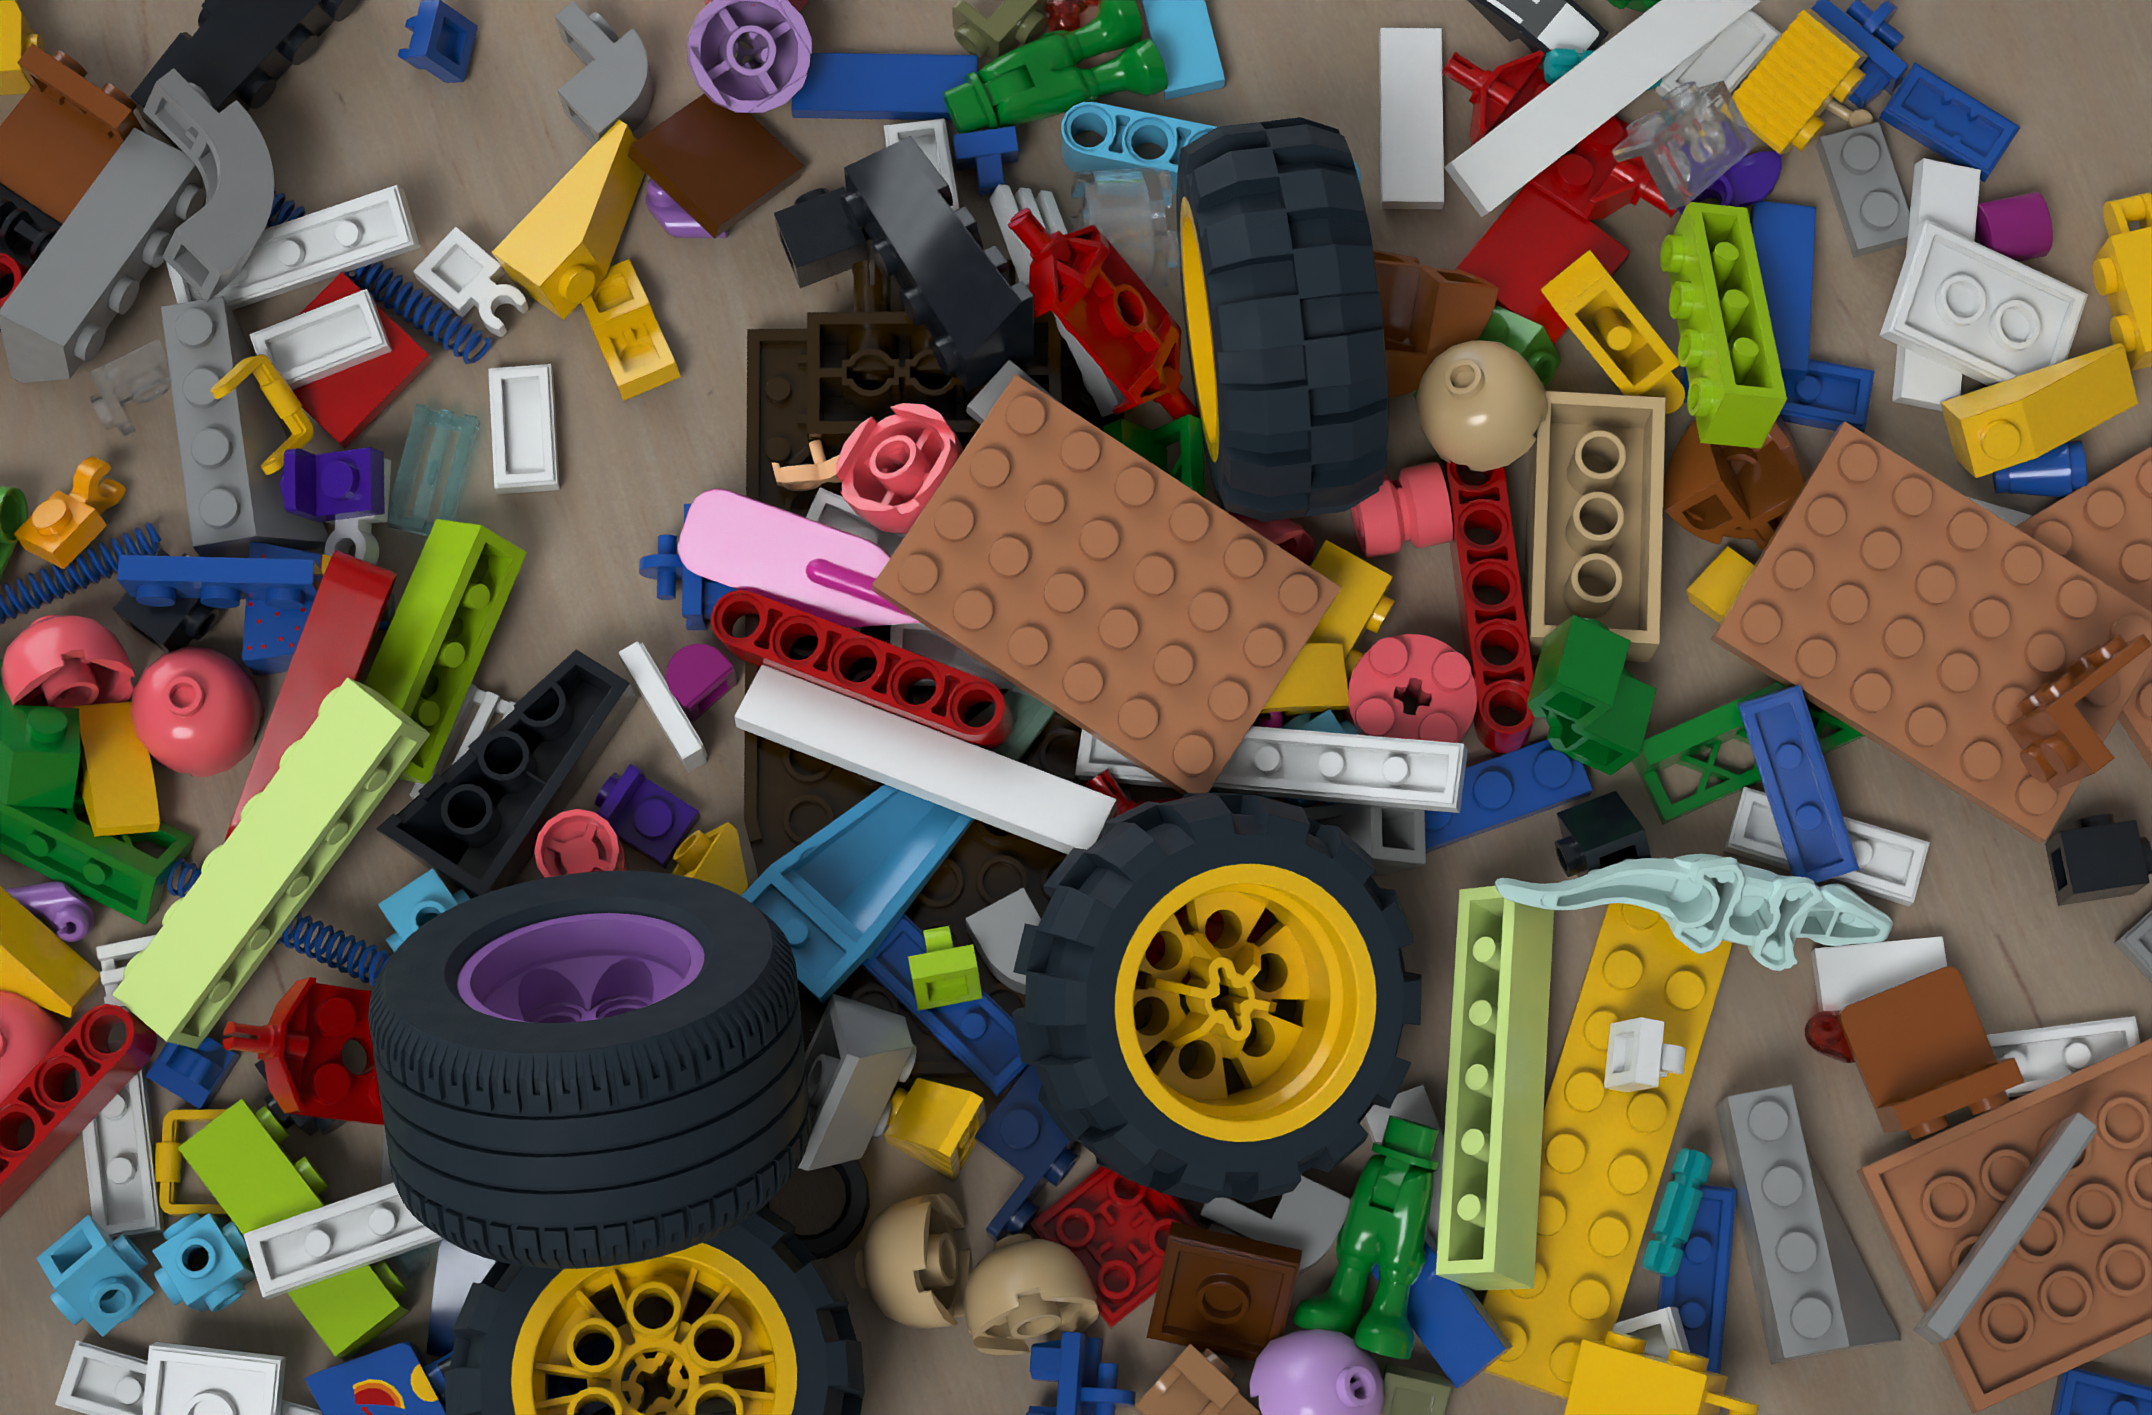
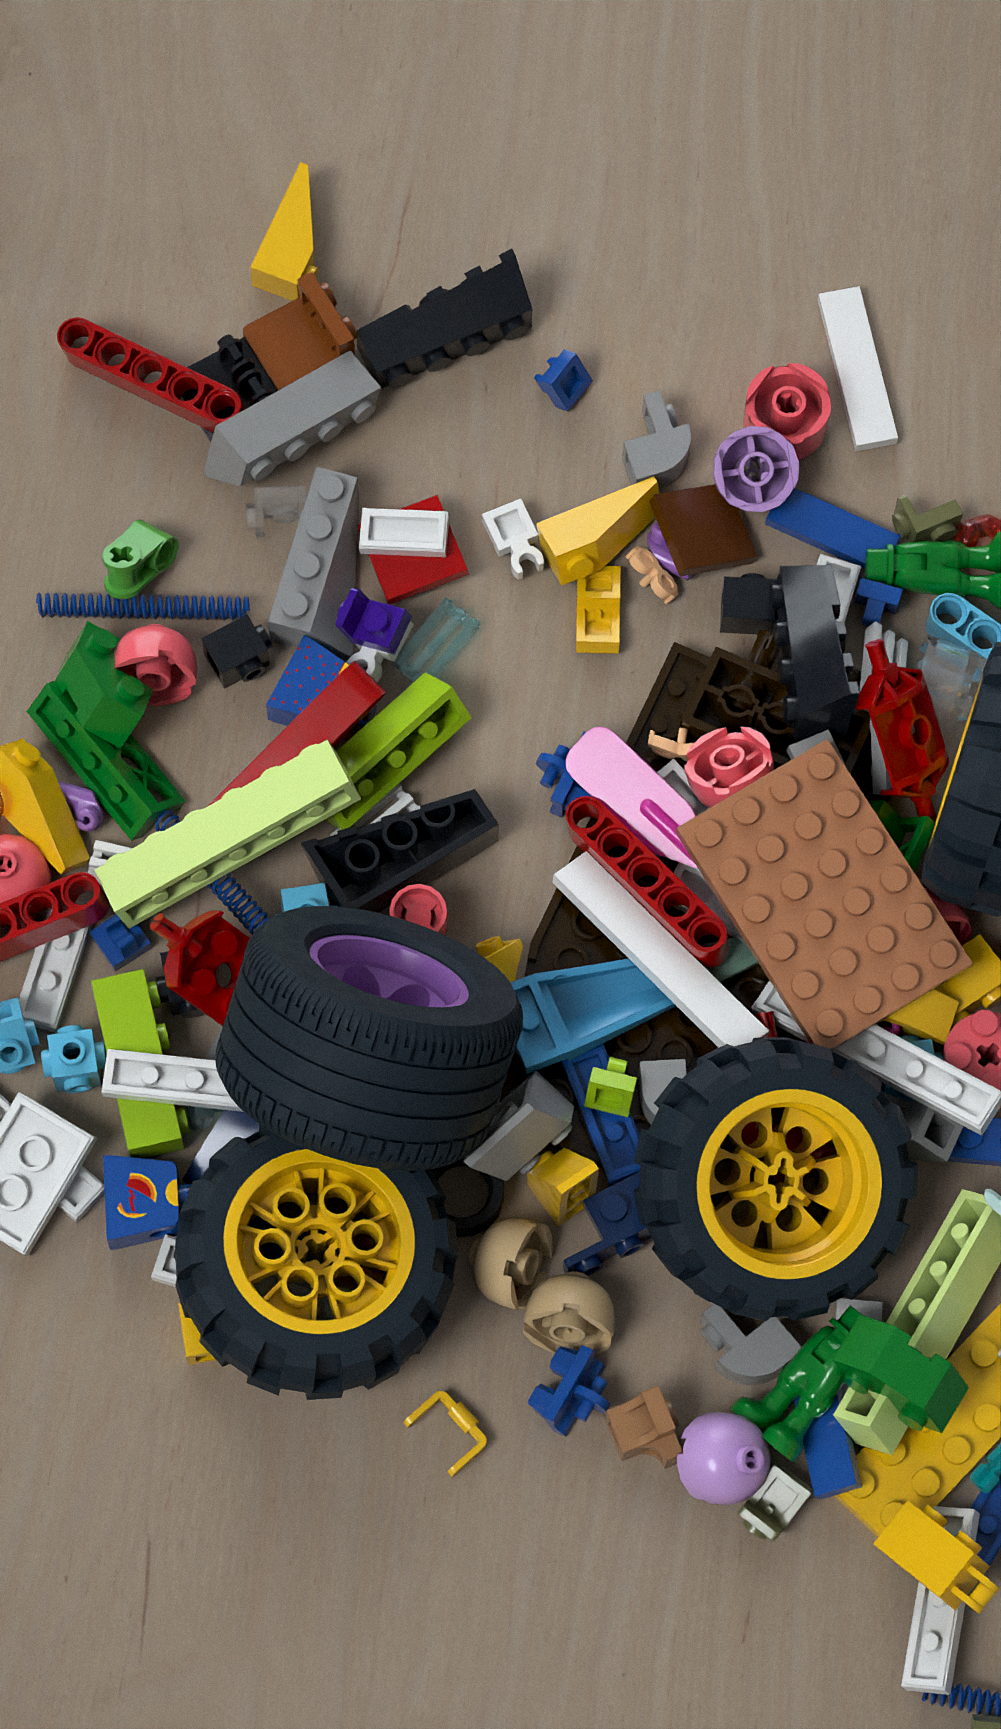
camera: 25 degrees right, 5 degrees down
light orange plate [14,456,126,570] -> none
yellow slope [73,702,160,837] -> none
blue plate [117,555,324,610] -> none
coral cylinder [130,647,264,777] -> none
light grey arch [143,68,275,302] -> none
yellow piece [154,1109,229,1217] -> none
white tile [166,185,421,310] -> none
yellow piece [210,354,314,475] -> none
blue piece [267,186,492,364] -> none
white tile [488,364,560,495] -> none
dark purple bracket [595,763,701,869] -> none
white tile [618,641,708,773] -> none
magenta brick [666,644,738,722] -> none
red tile [1029,1166,1200,1329] -> none
reddish brown tile [1146,1222,1302,1362] -> none
none -> light nougat piece [625,546,679,605]
none -> green brick [833,1314,969,1433]

